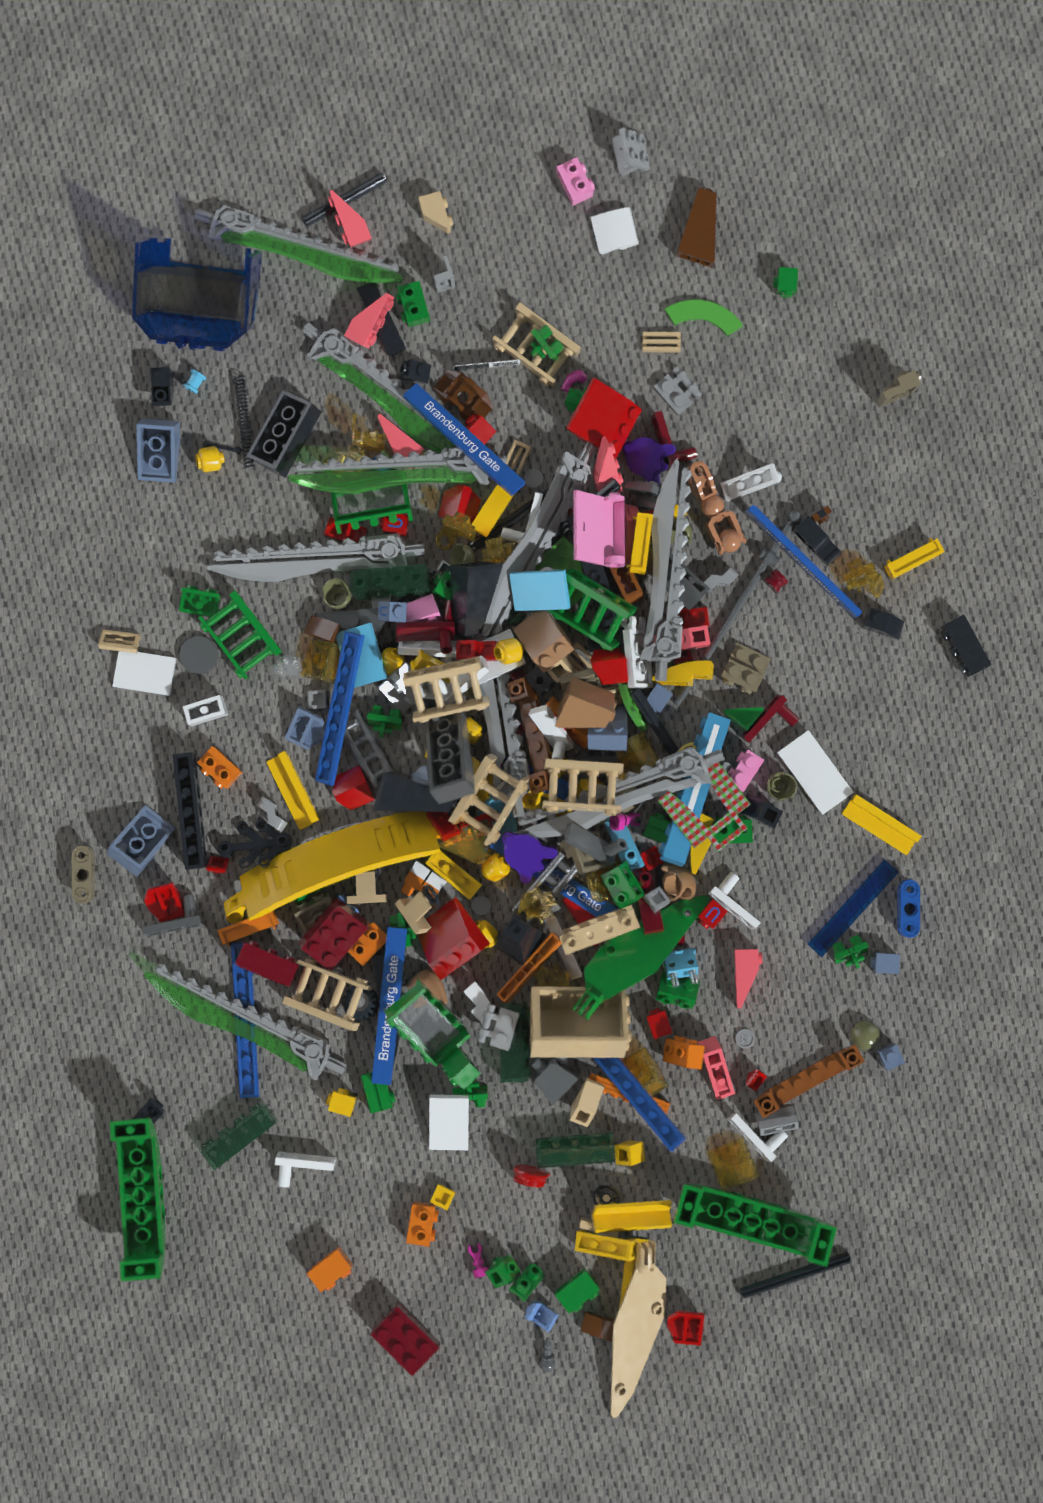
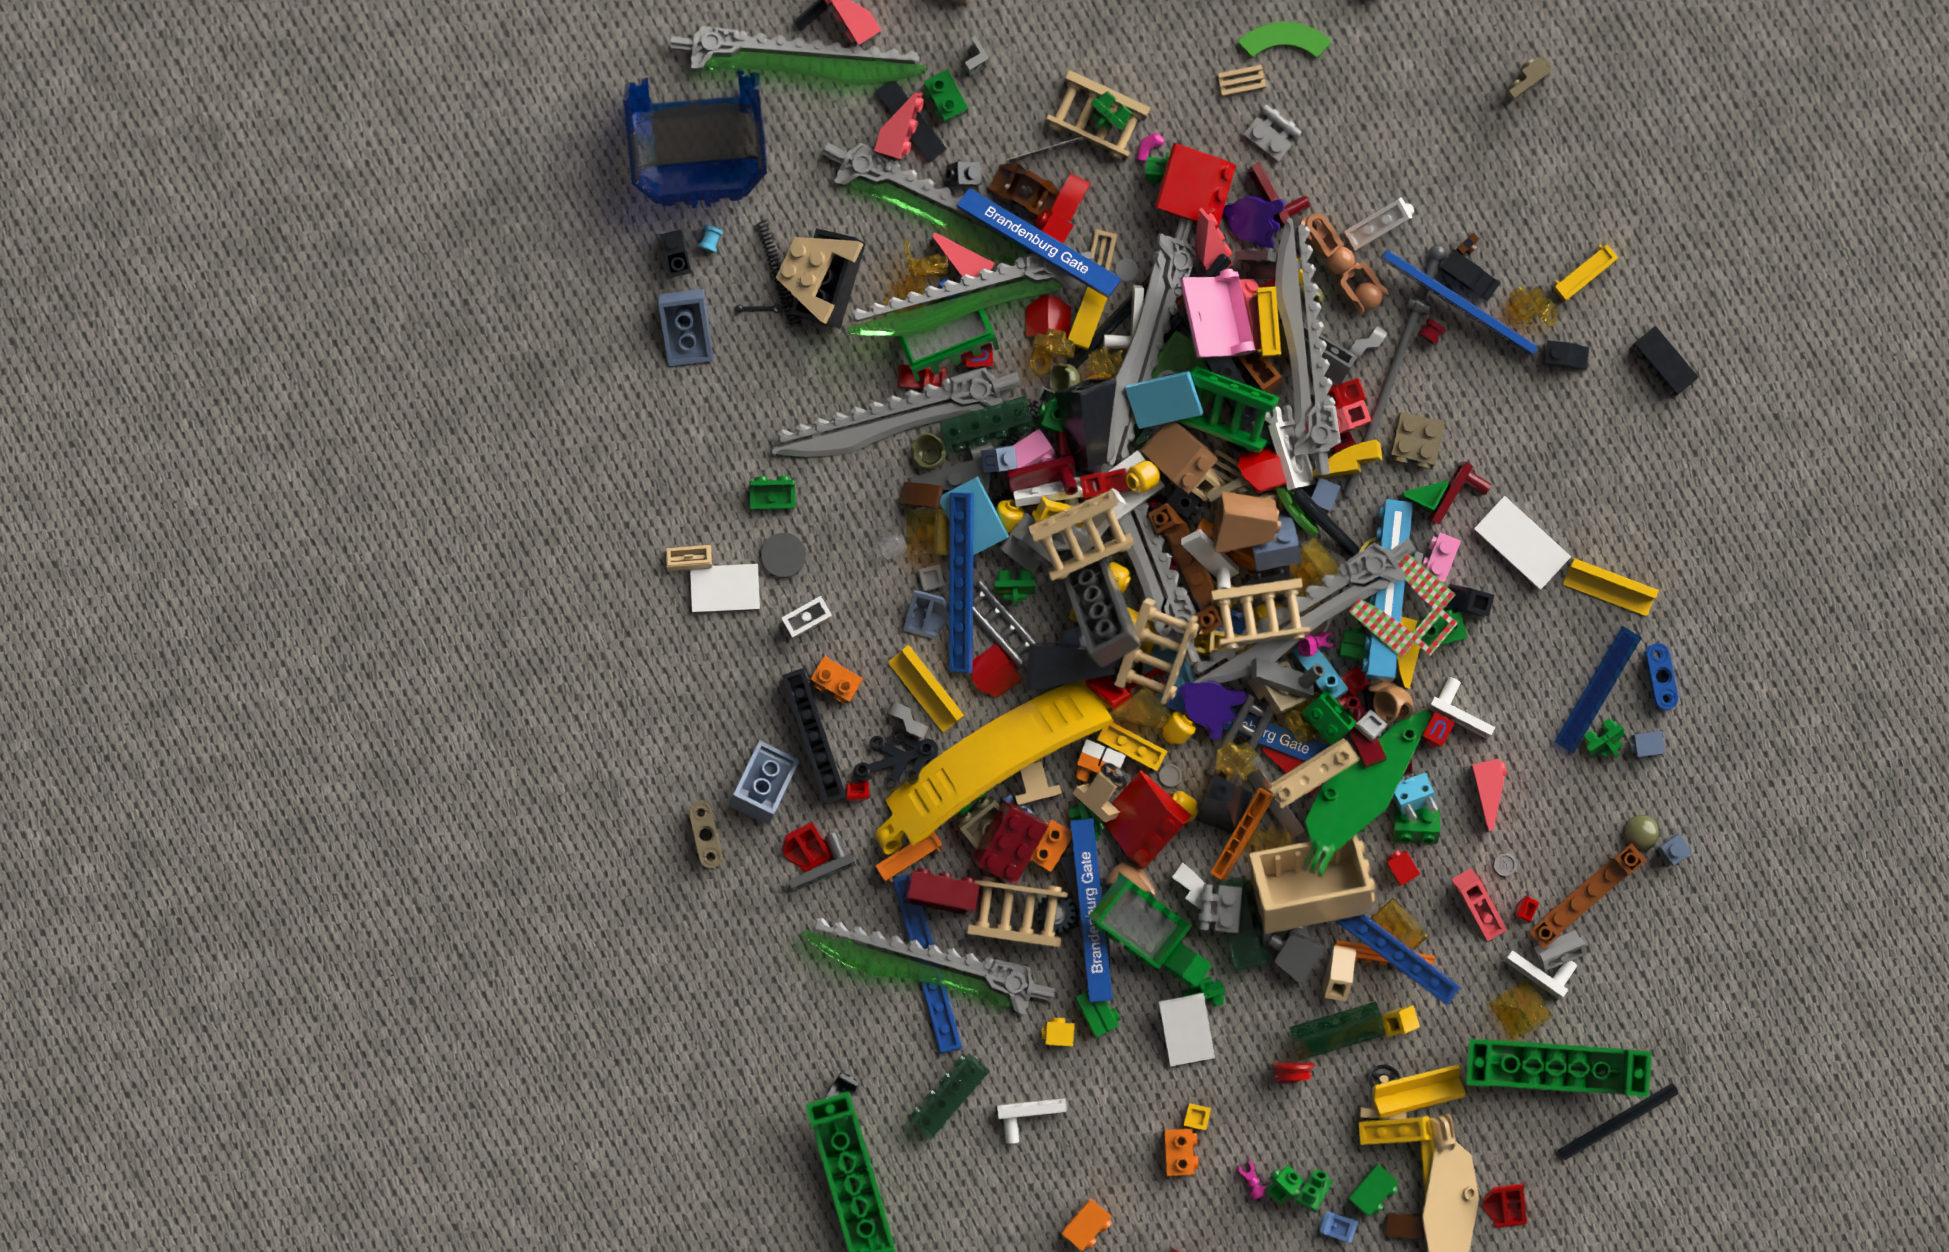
camera: 15 degrees left, 0 degrees up
yellow head [195,446,224,473] -> none
green fence [198,590,283,680] -> none
orange brick [662,1035,705,1069] -> none
olive hair [766,771,797,801] -> none
none -> tan wing [776,237,863,324]
none -> red slope [1051,174,1091,222]

